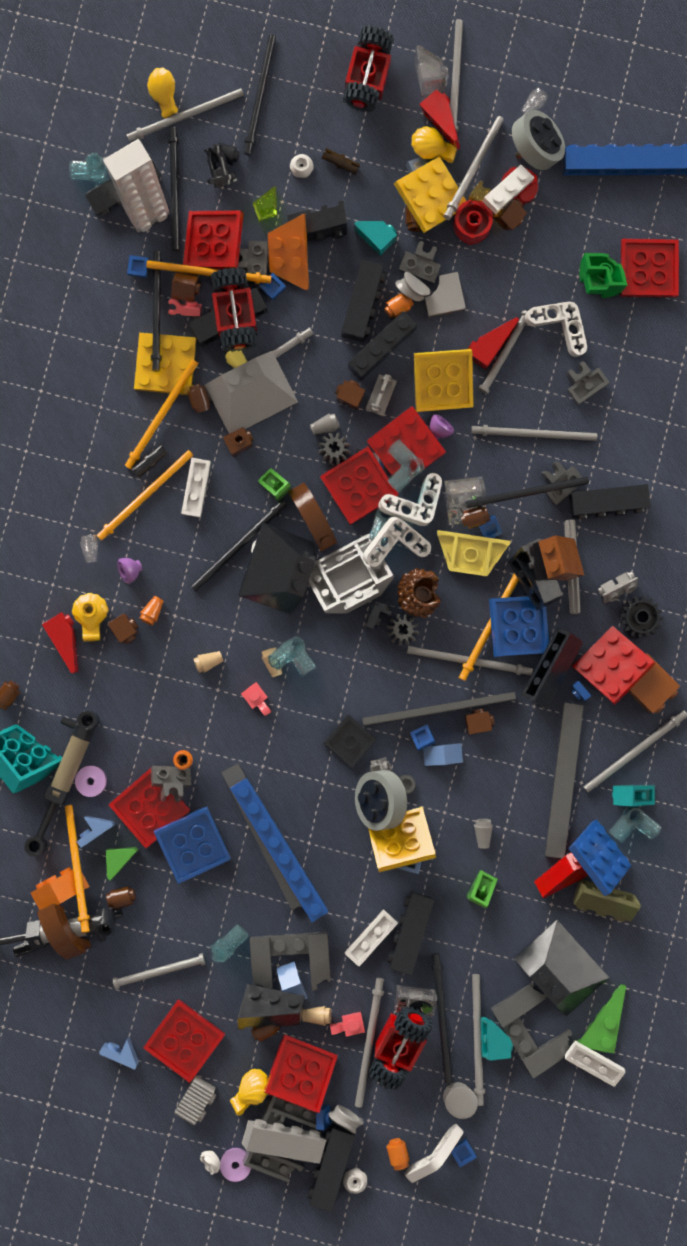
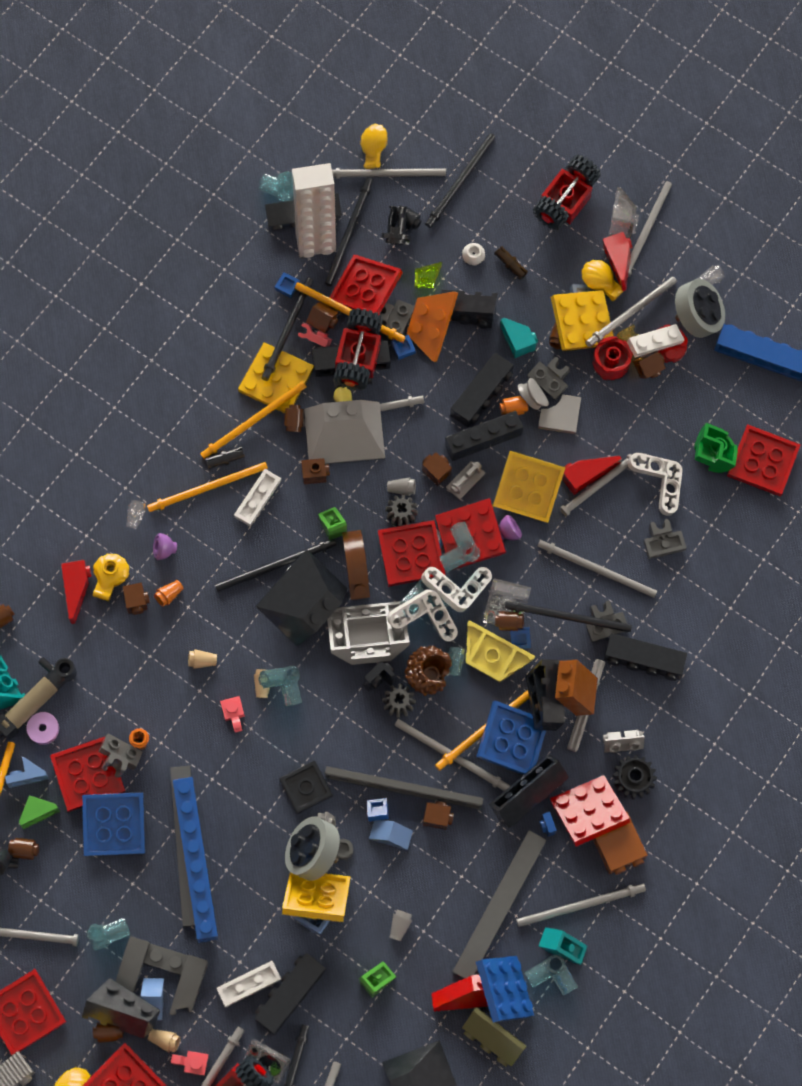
camera: 20 degrees right, 15 degrees down
none -> clear light blue cone [447,647,466,676]

